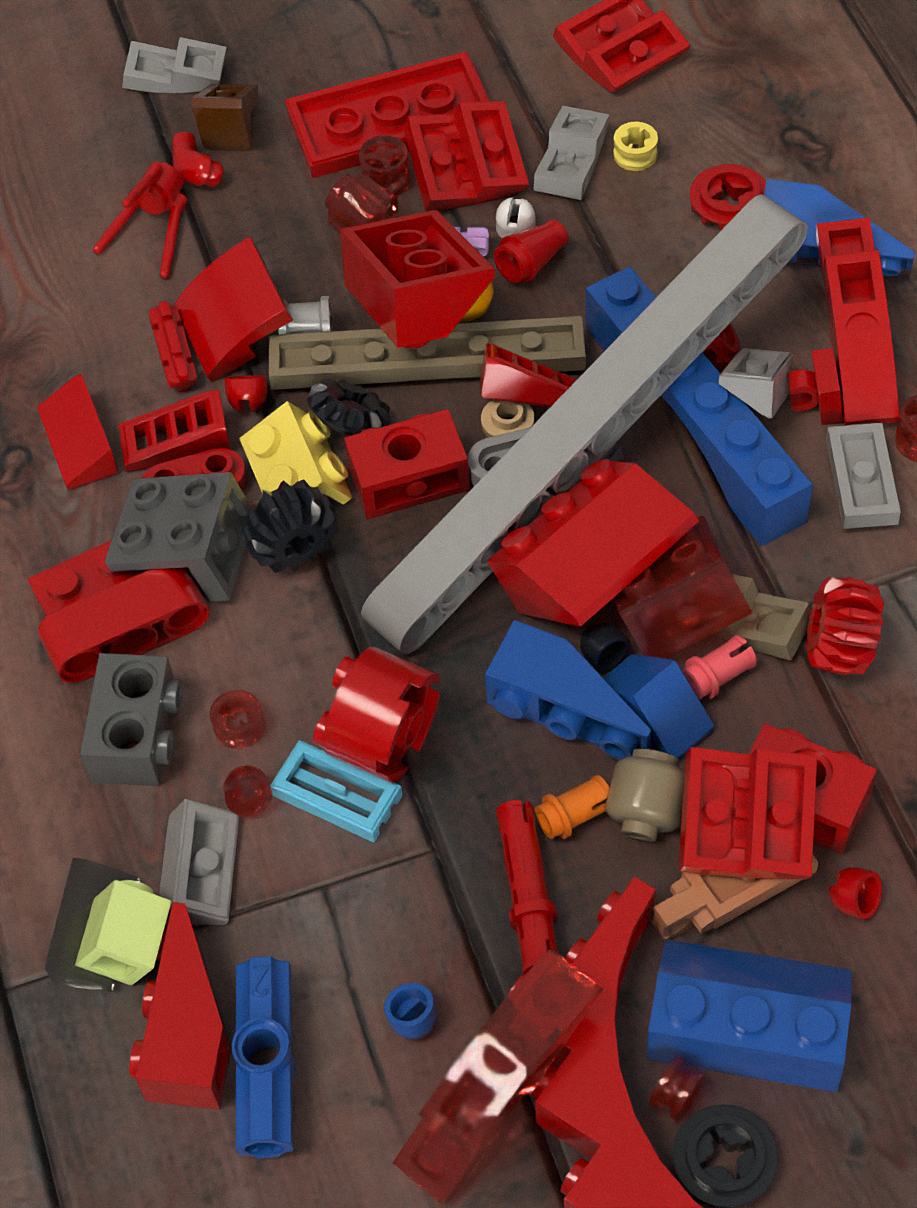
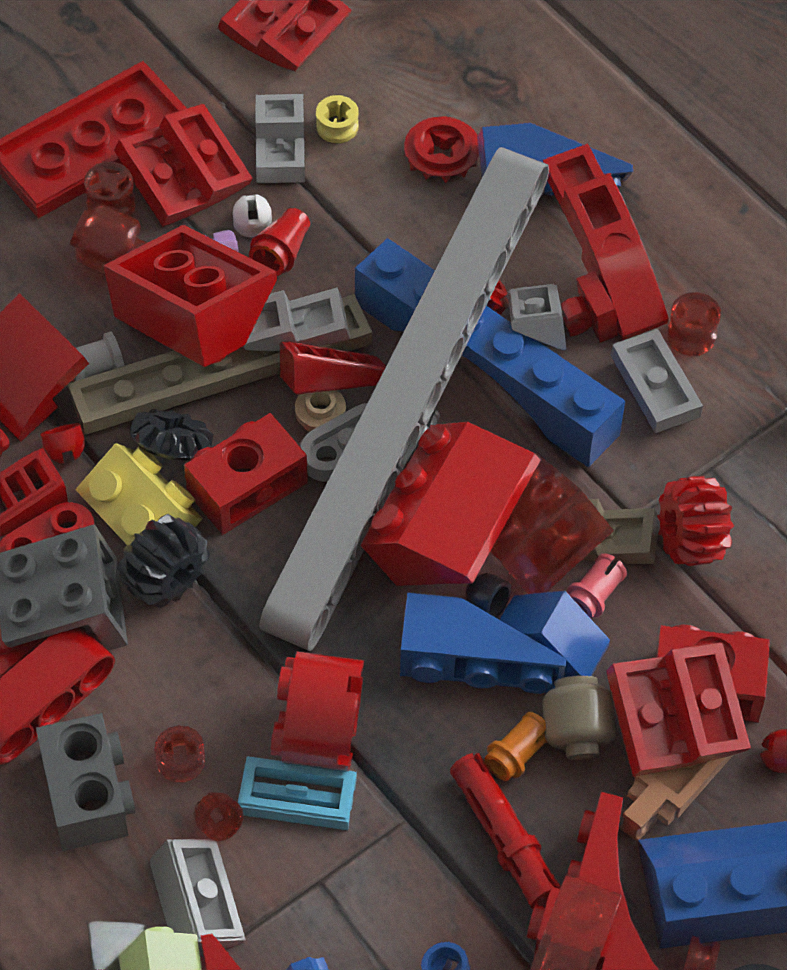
camera: 25 degrees left, 0 degrees up
none -> light grey slope [244,287,351,351]

